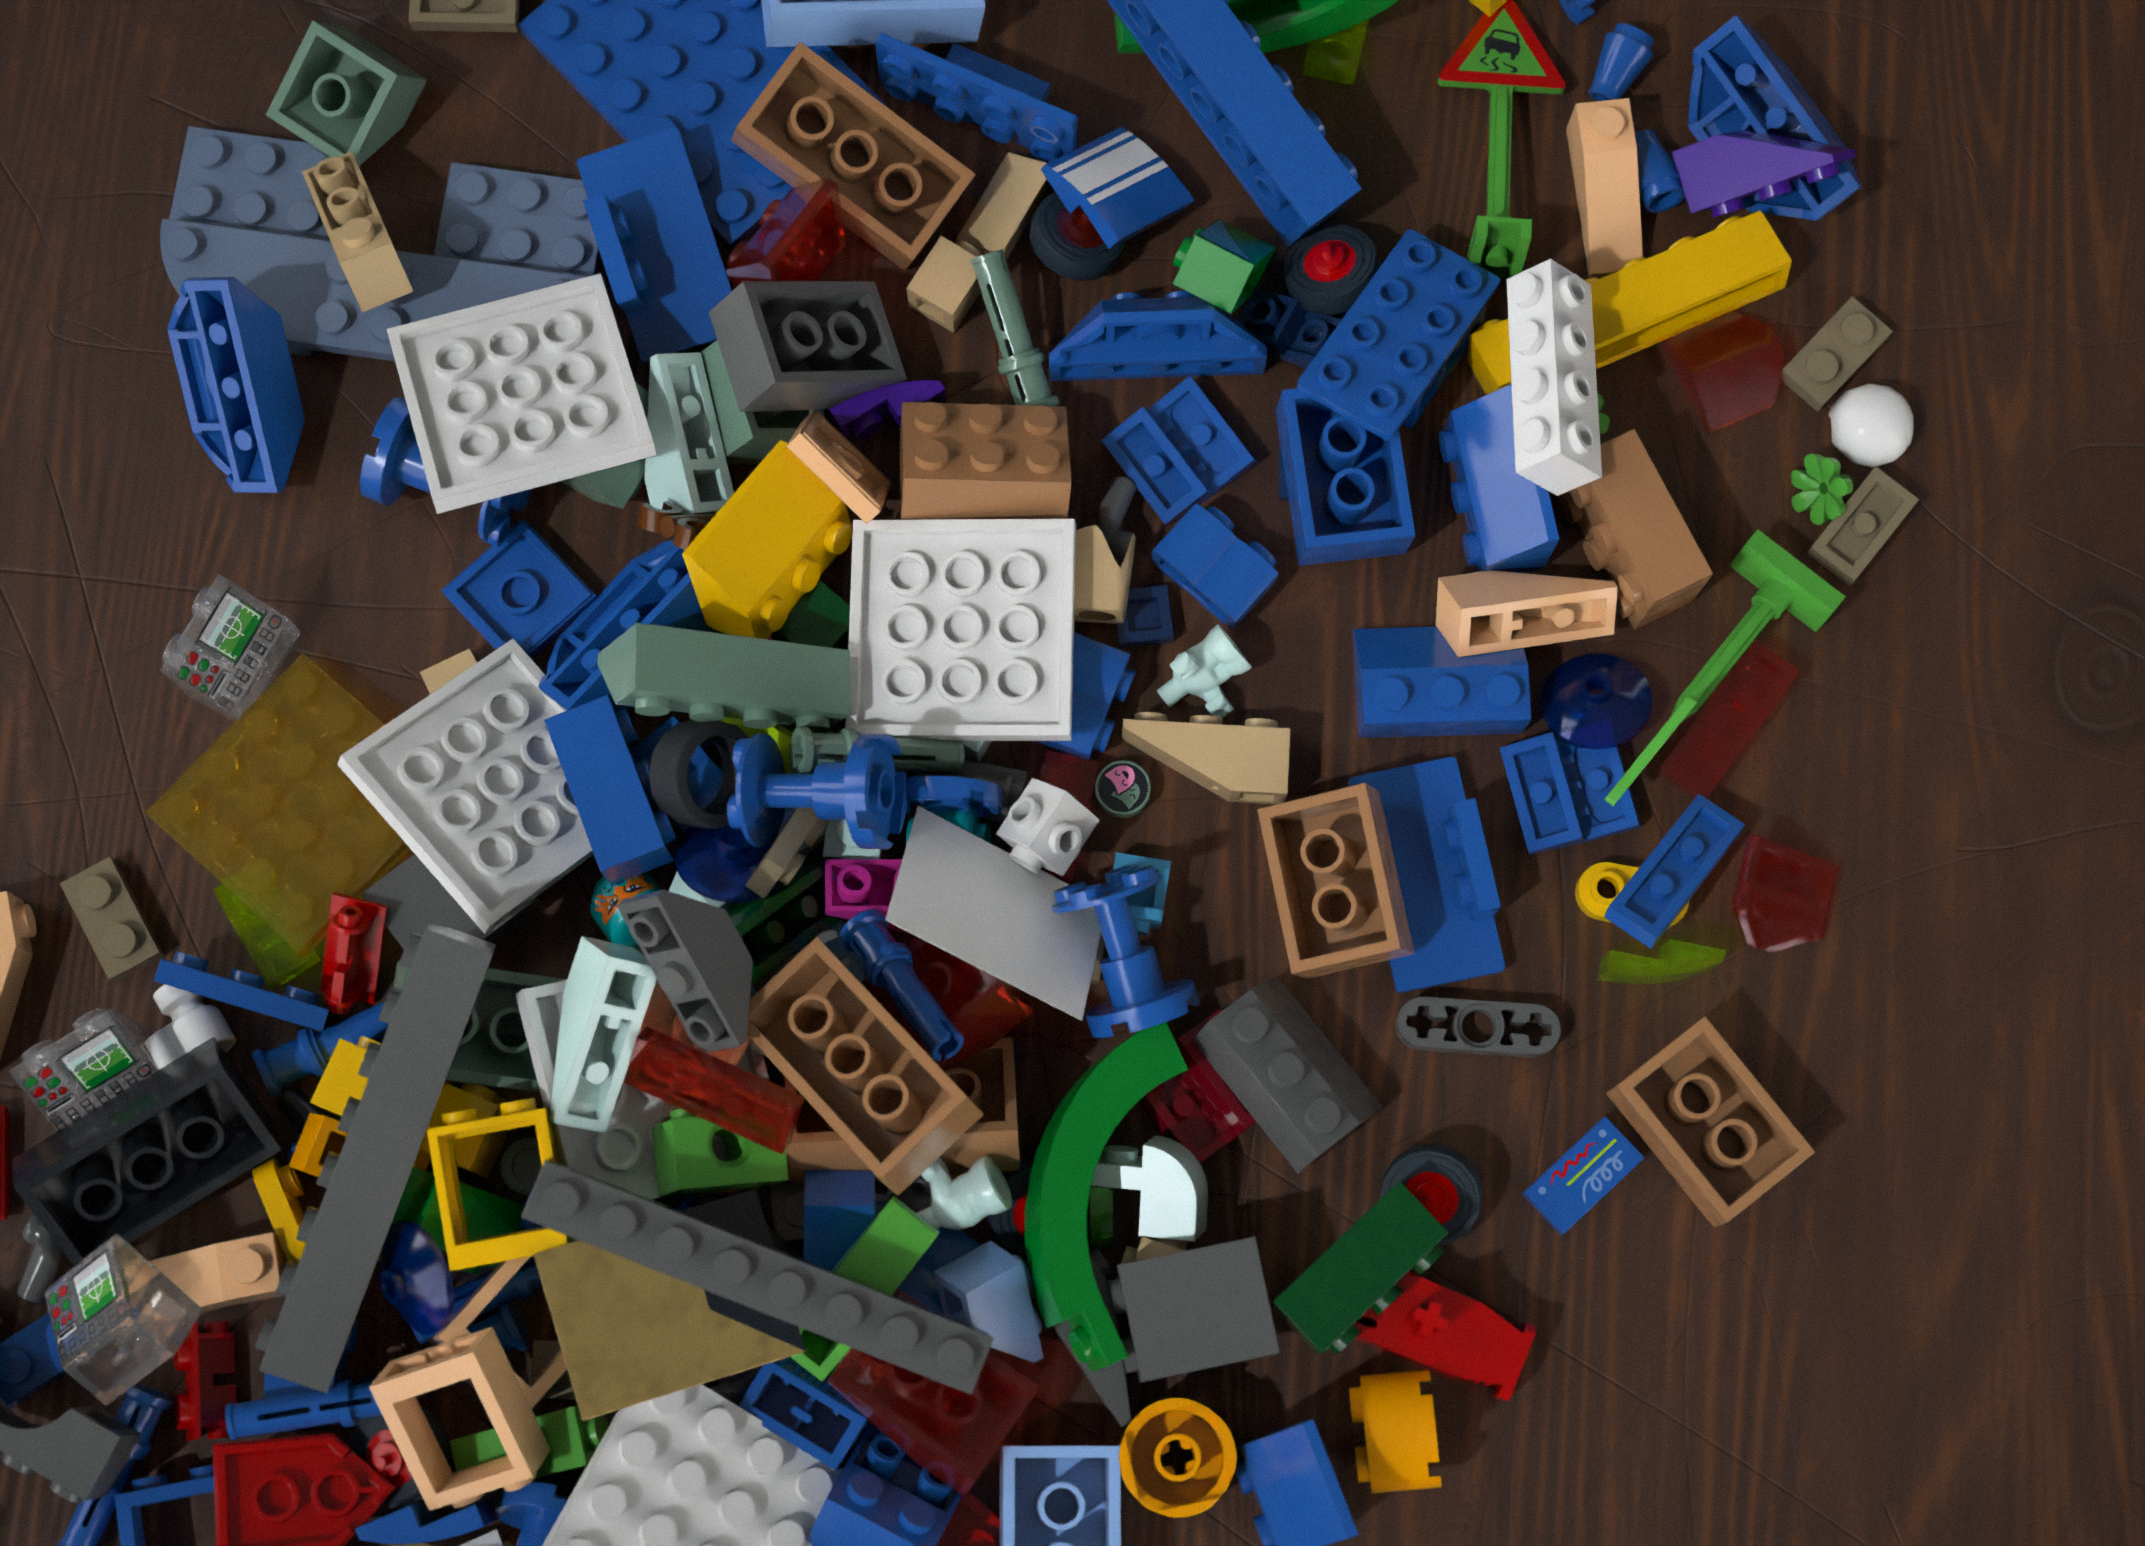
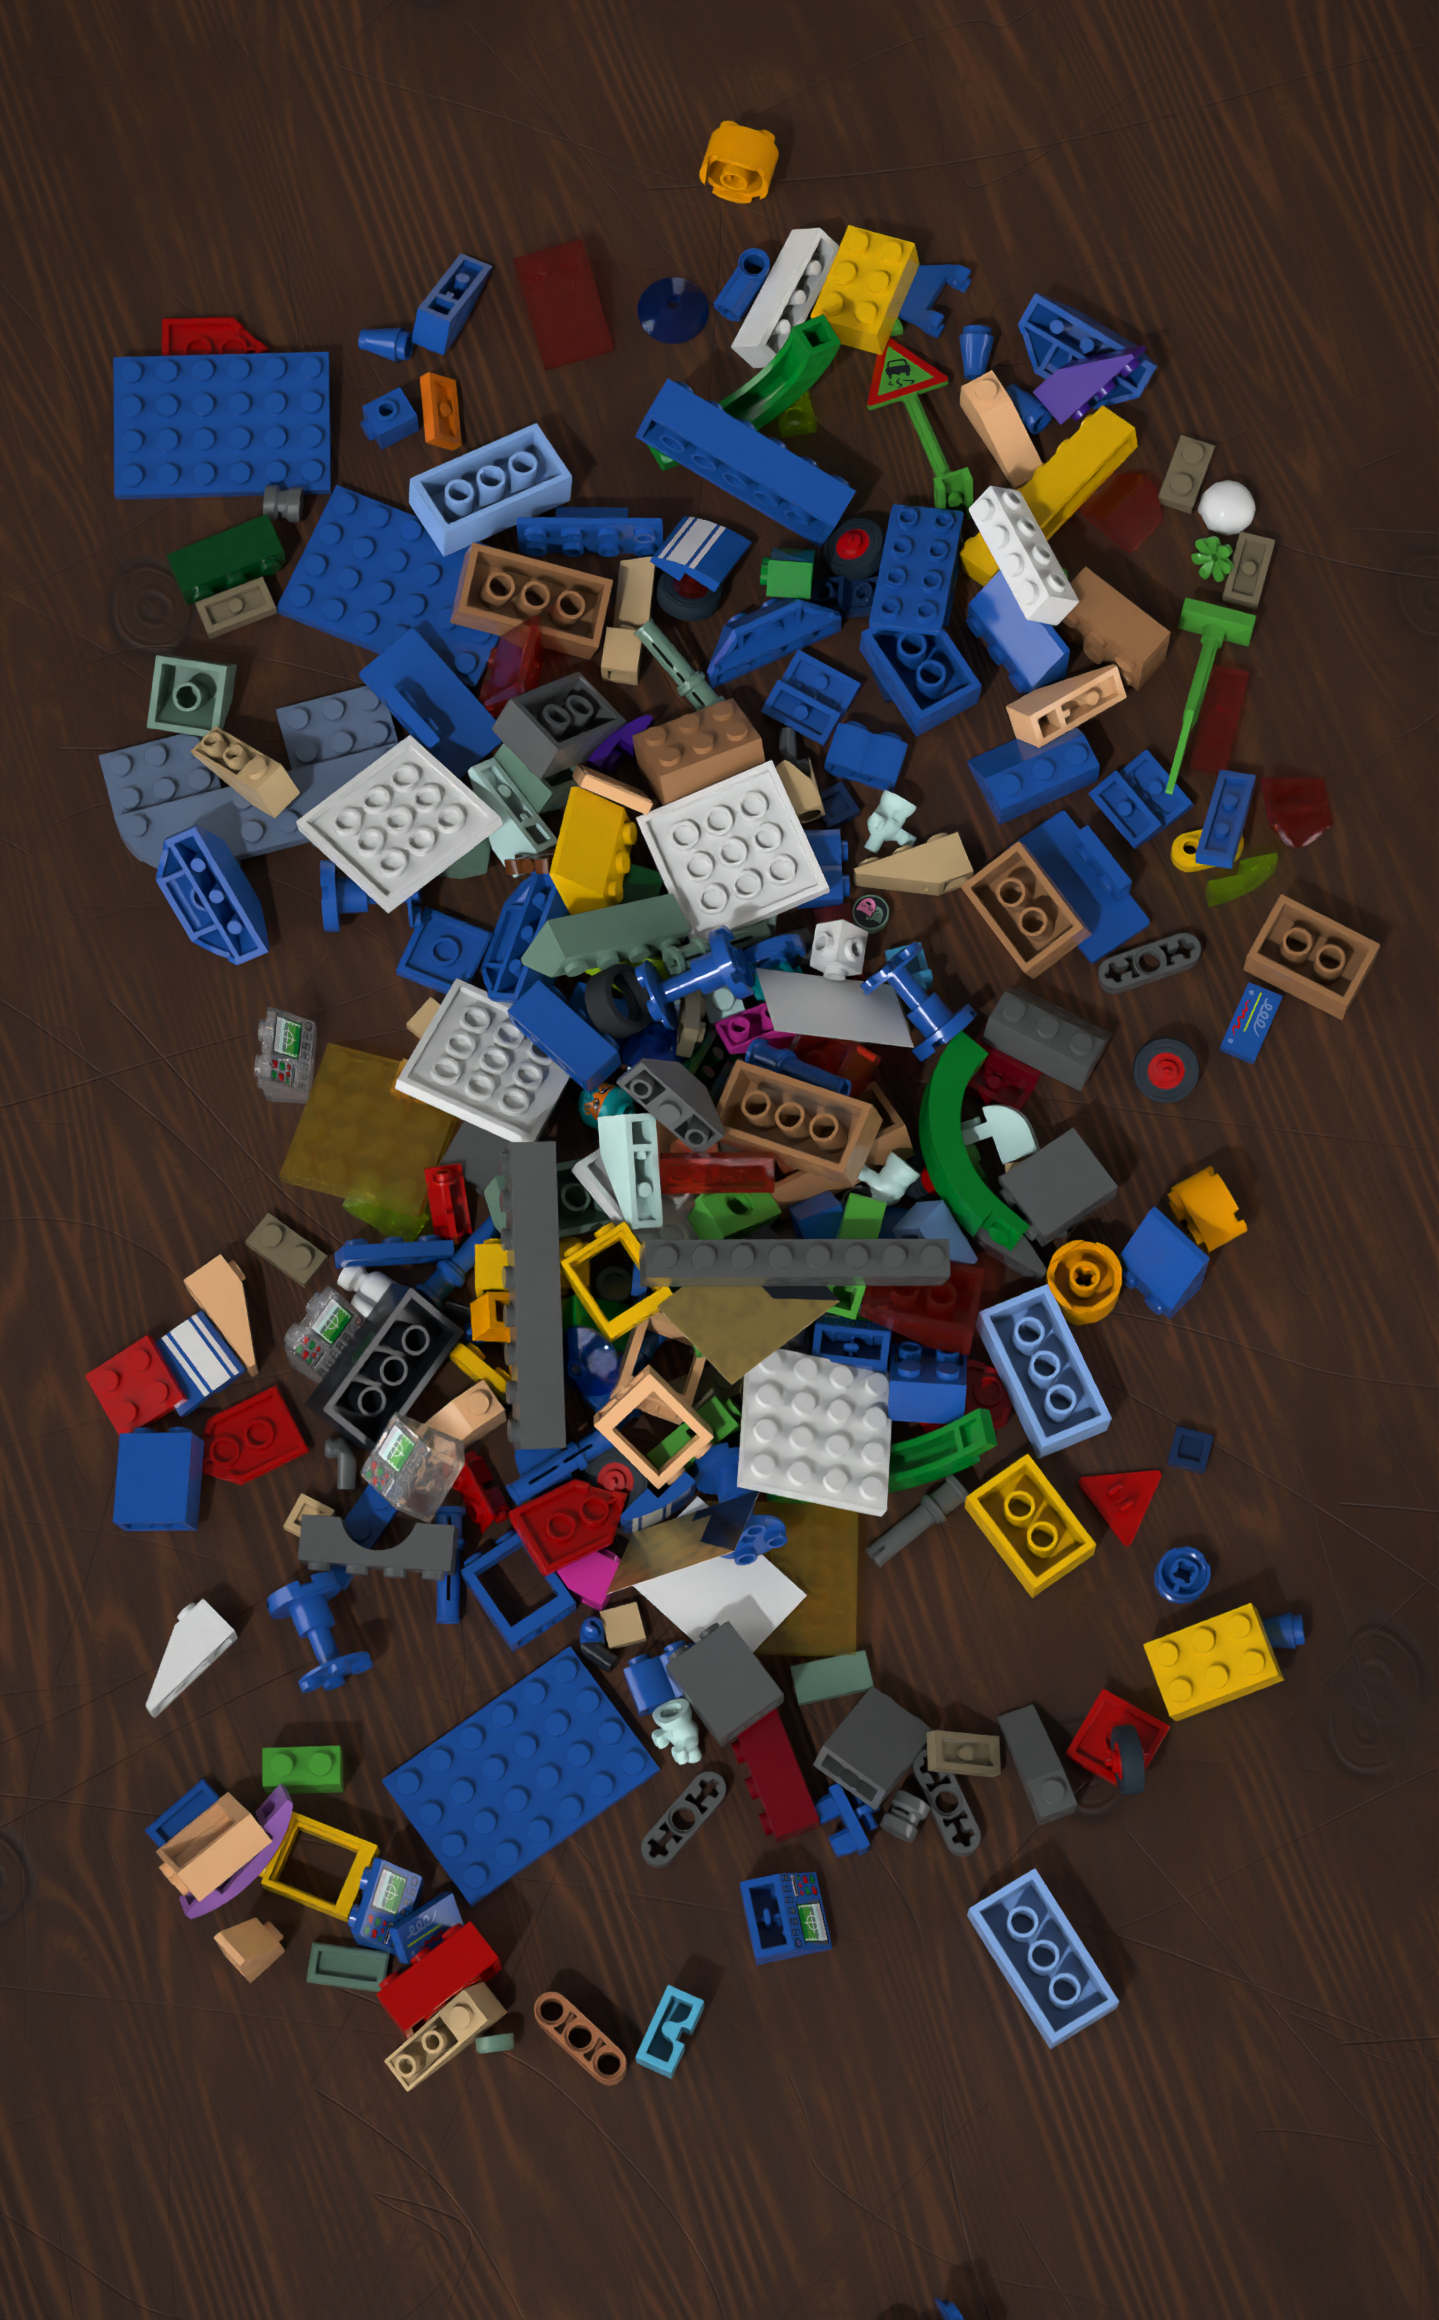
camera: 20 degrees left, 5 degrees down
dark green brick [1270,1181,1449,1356] -> none
red piece [1354,1272,1537,1402] -> none
clear blue dish [1541,654,1652,750] -> none

